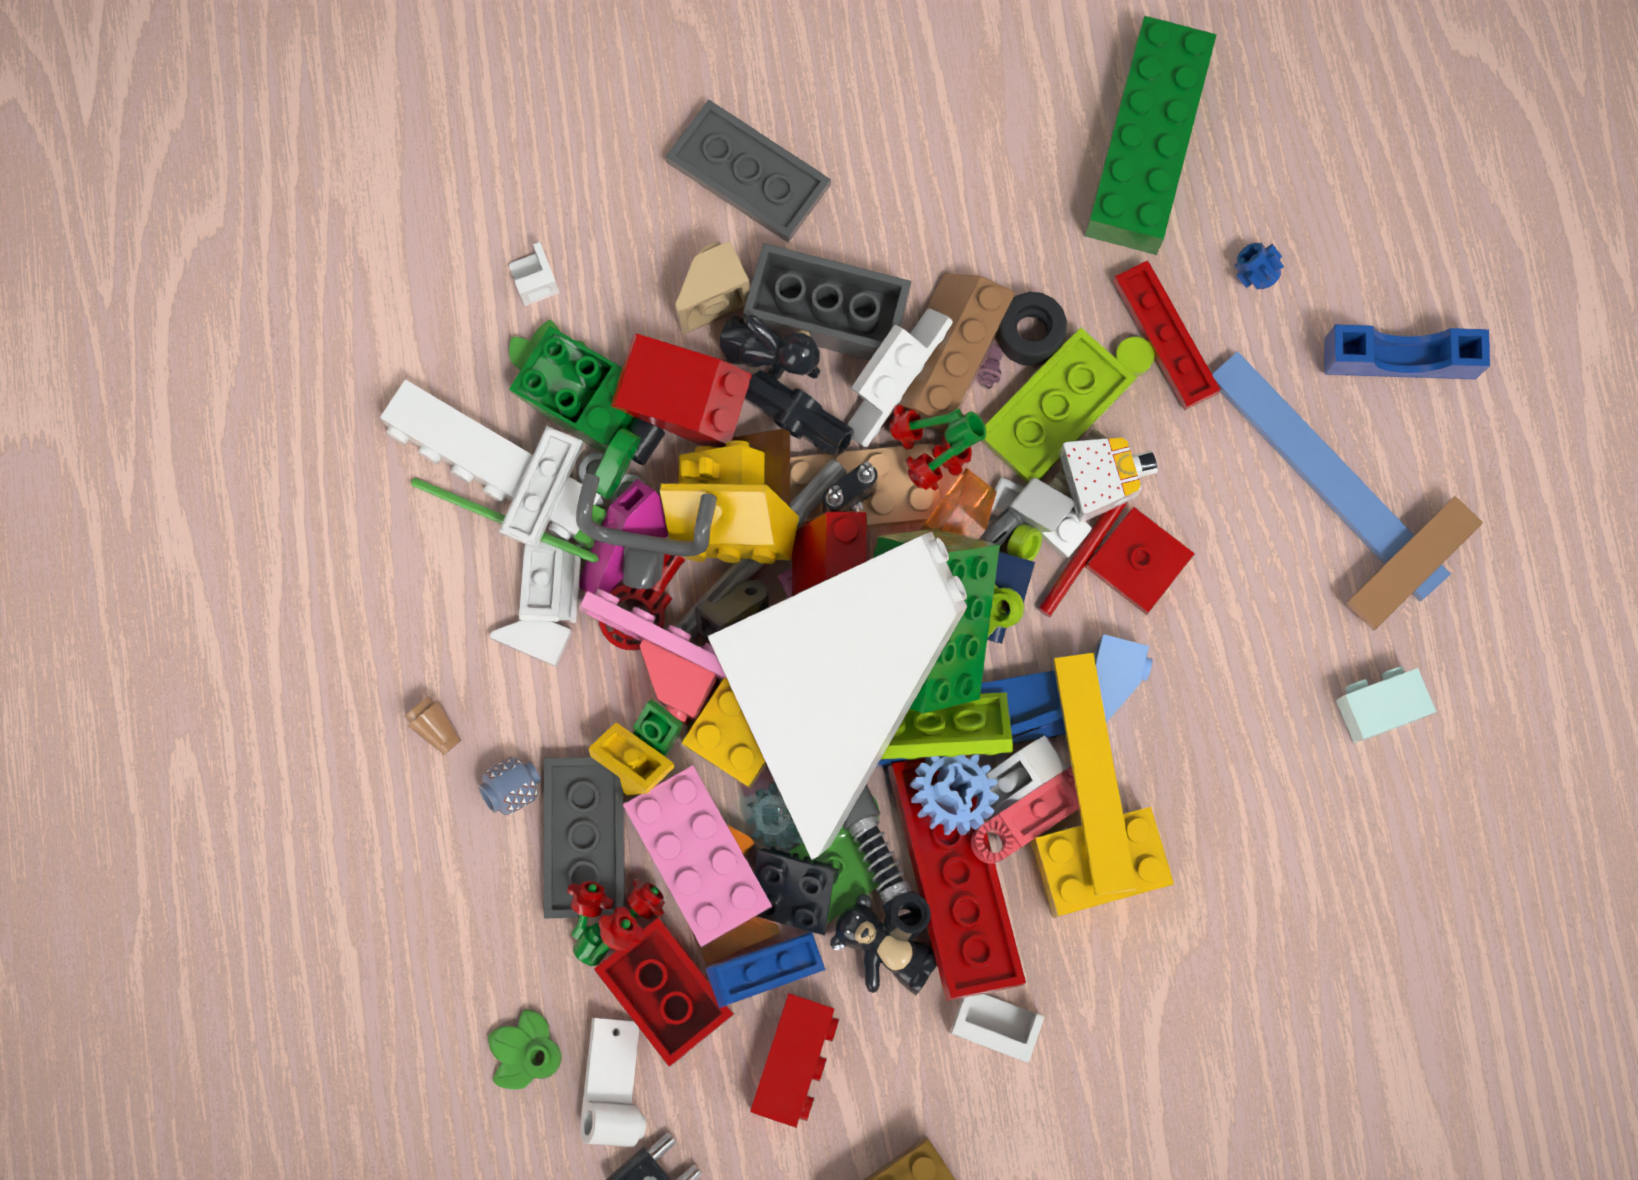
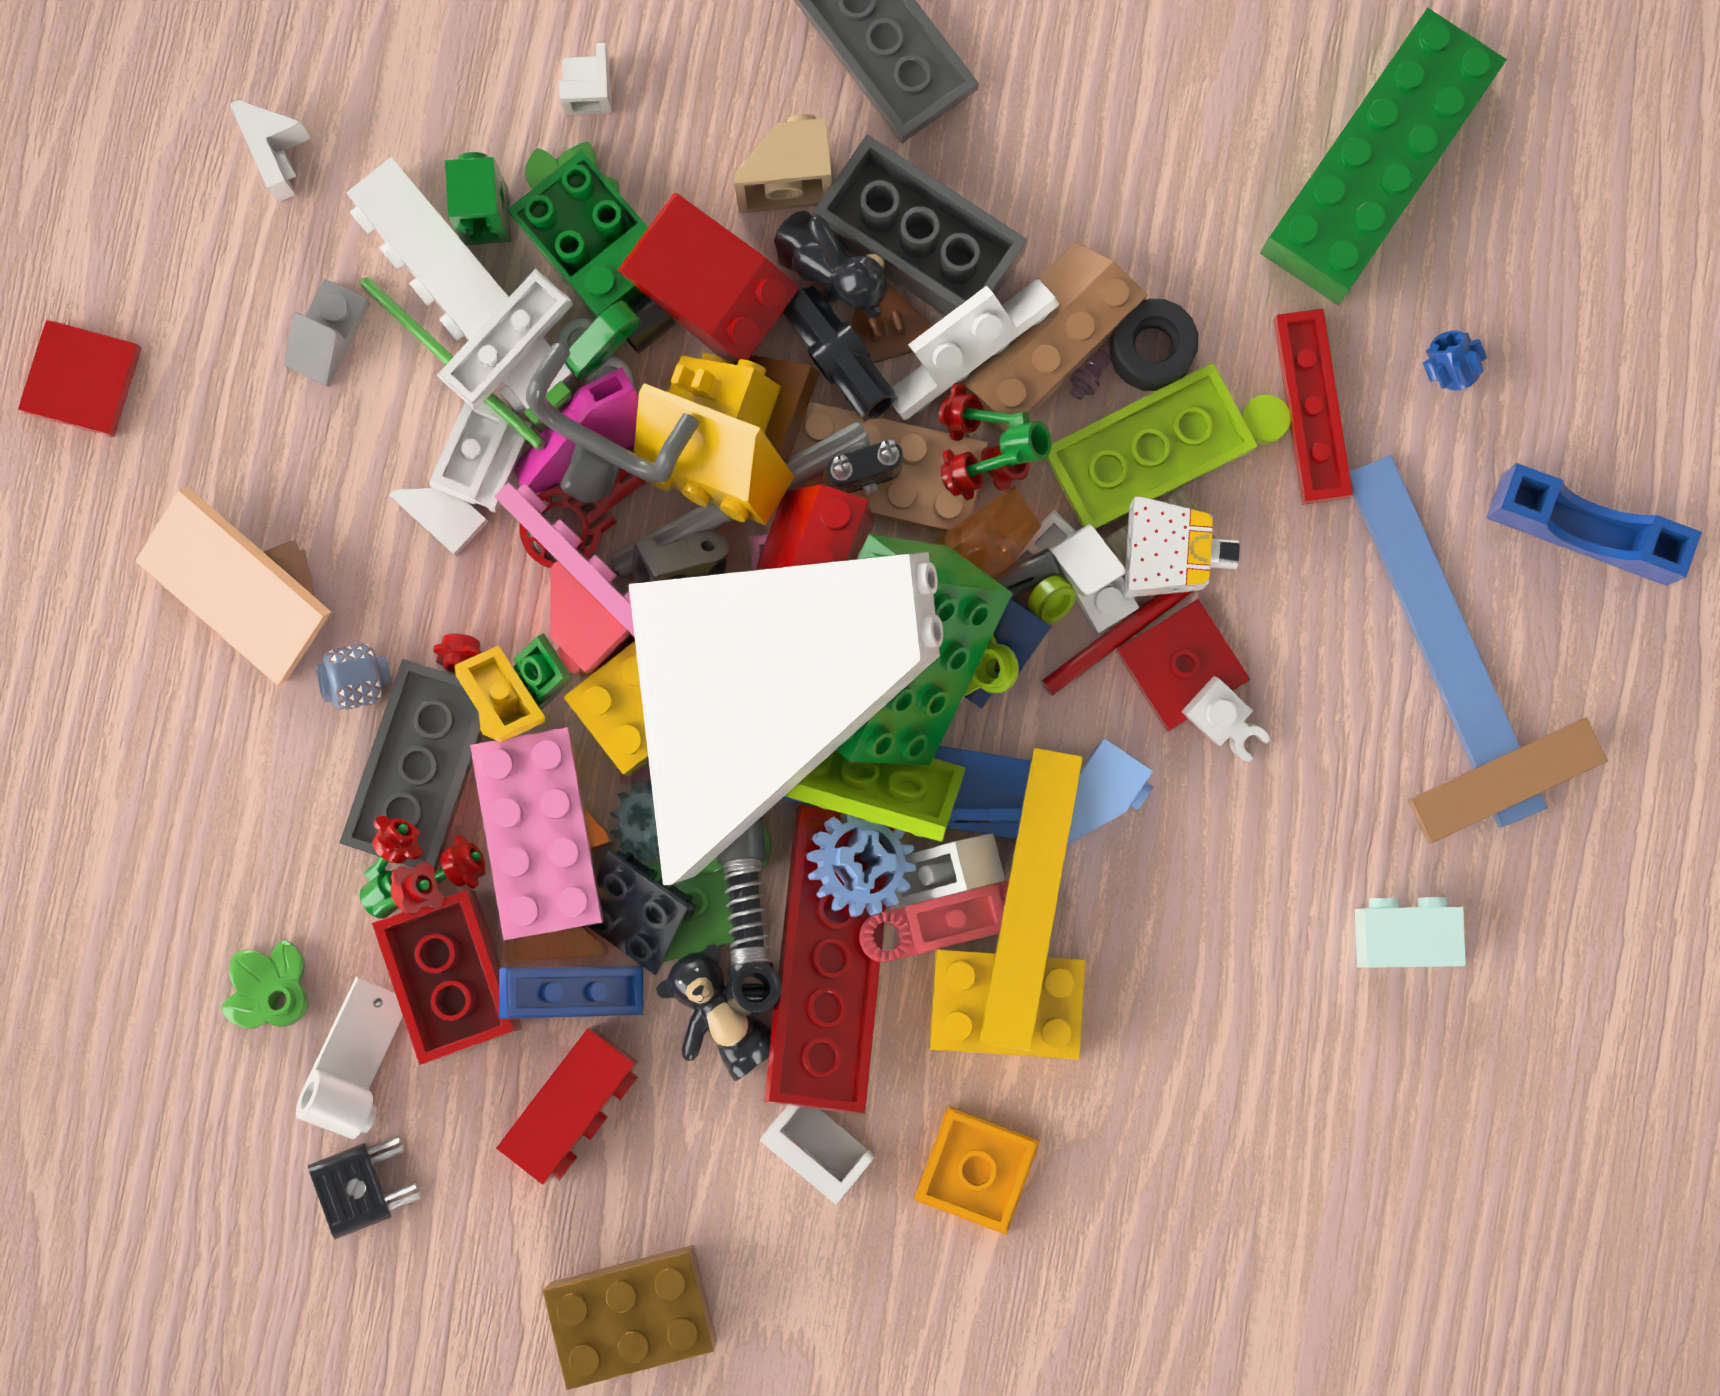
camera: 20 degrees right, 5 degrees up
none -> red tile [18,319,142,437]
none -> light nougat tile [136,486,332,686]
none -> white slope [230,100,310,203]
none -> light grey slope [284,279,371,387]
none -> red plate [433,633,482,673]
none -> green brick [445,152,511,245]
none -> dark orange piece [851,283,933,364]
none -> light orange tile [913,1105,1040,1235]
none -> white plate [1181,676,1270,762]

